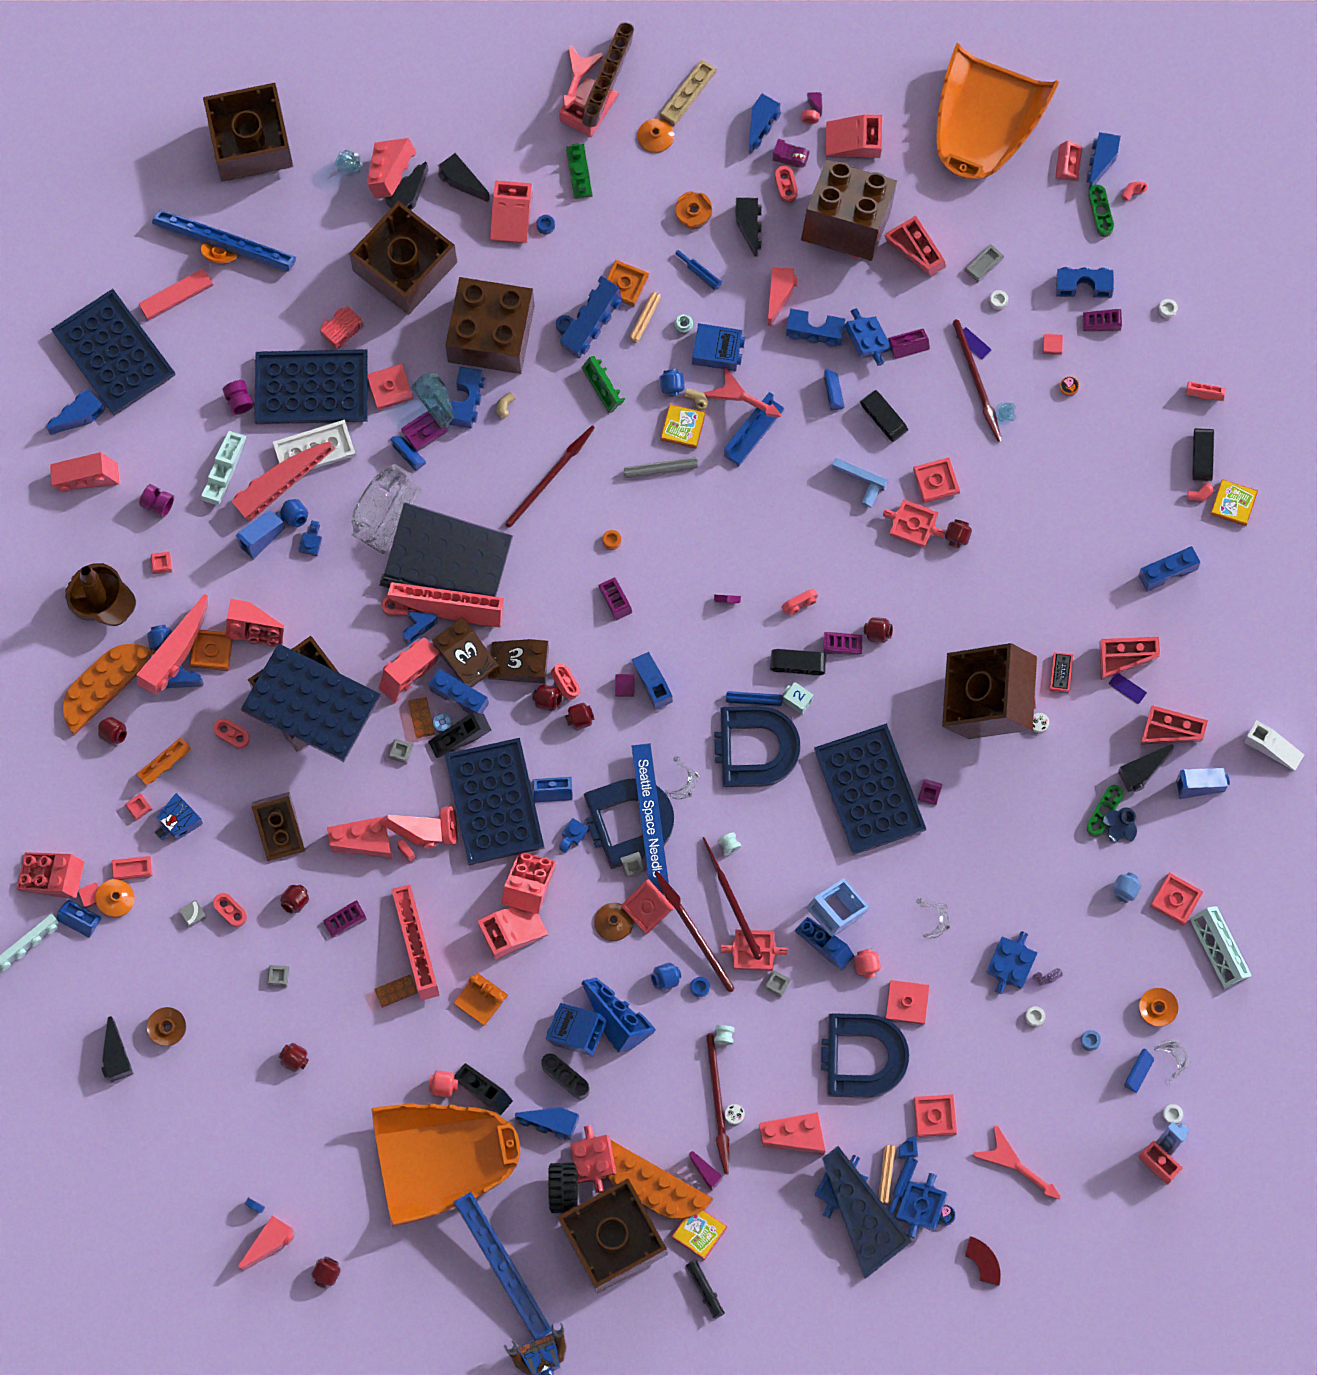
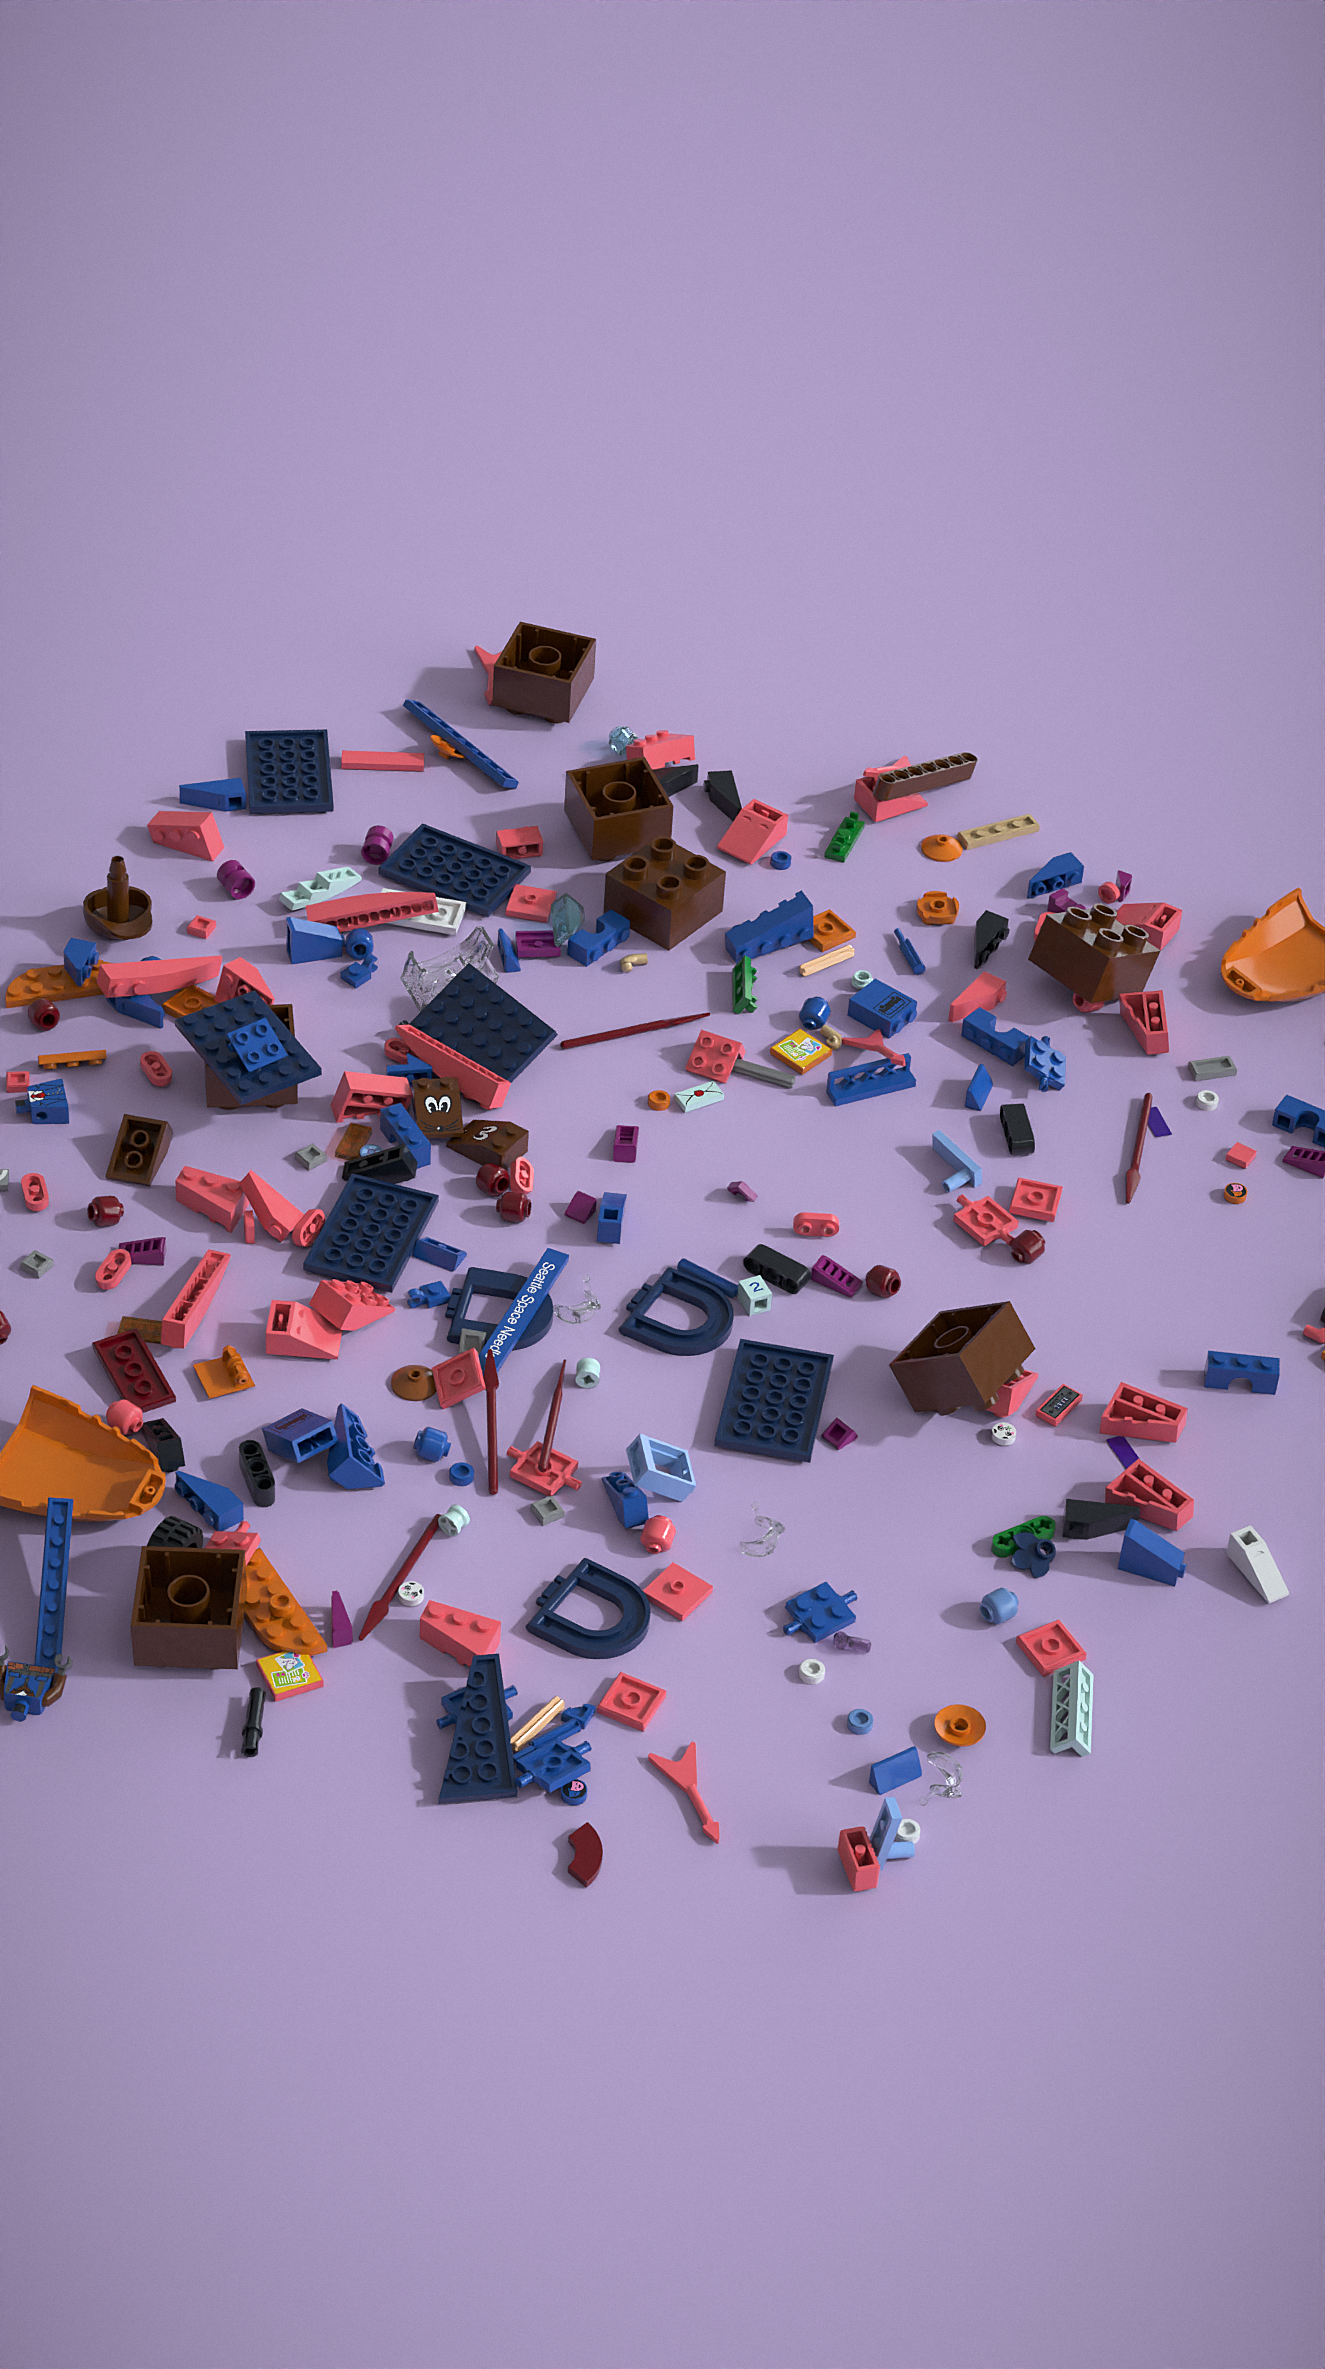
camera: 25 degrees right, 30 degrees down
magenta slope [888,328,930,359] -> none
clear light blue plate [997,403,1016,421] -> none
none -> blue slope [63,938,99,987]
none -> dark red tile [92,1328,176,1413]
none -> coral plate [95,1249,132,1290]
none -> blue hinge [226,1017,288,1073]
none -> orange tile [268,1592,295,1617]
none -> coral piece [475,646,502,705]
none -> light aqua tile [674,1081,724,1113]
none -> coral bracket [685,1029,746,1084]

